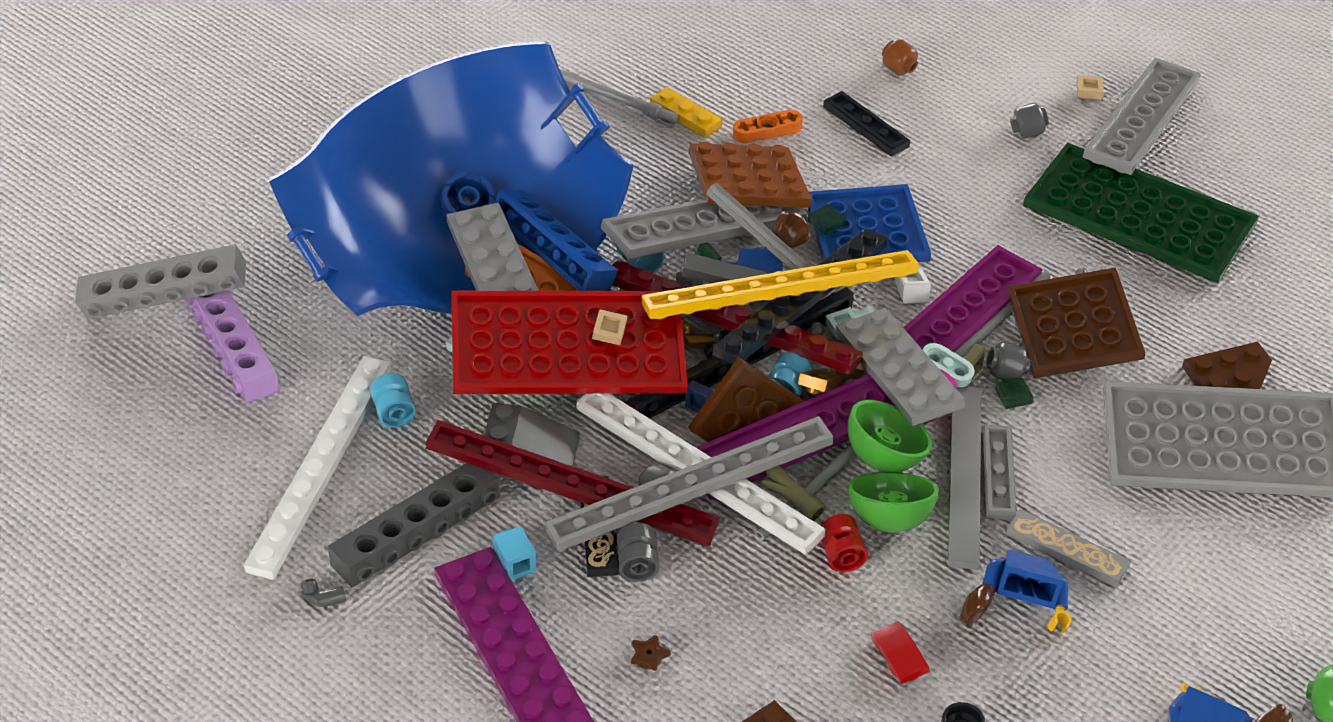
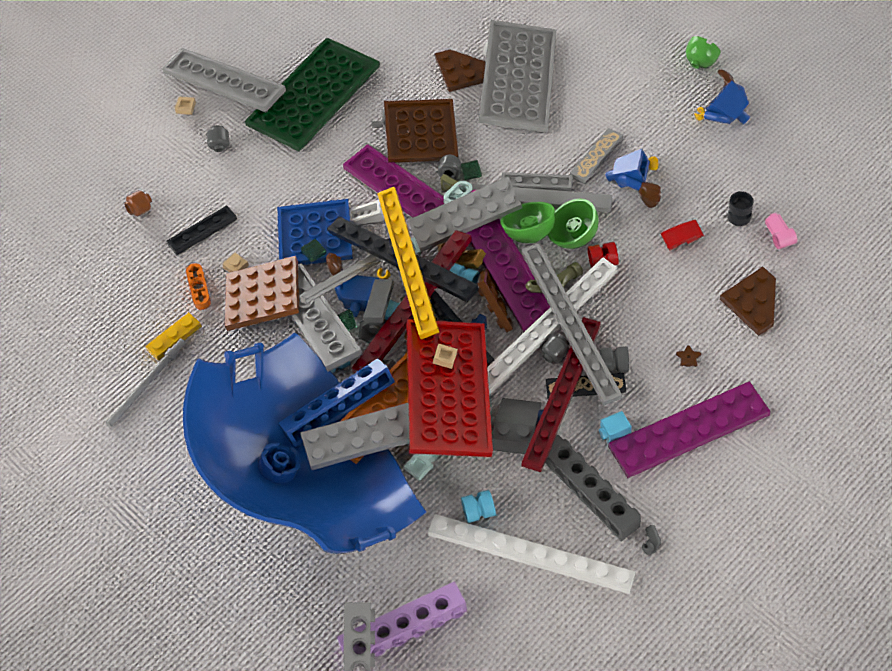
camera: 80 degrees left, 10 degrees up
none -> tan plate [222,253,249,272]

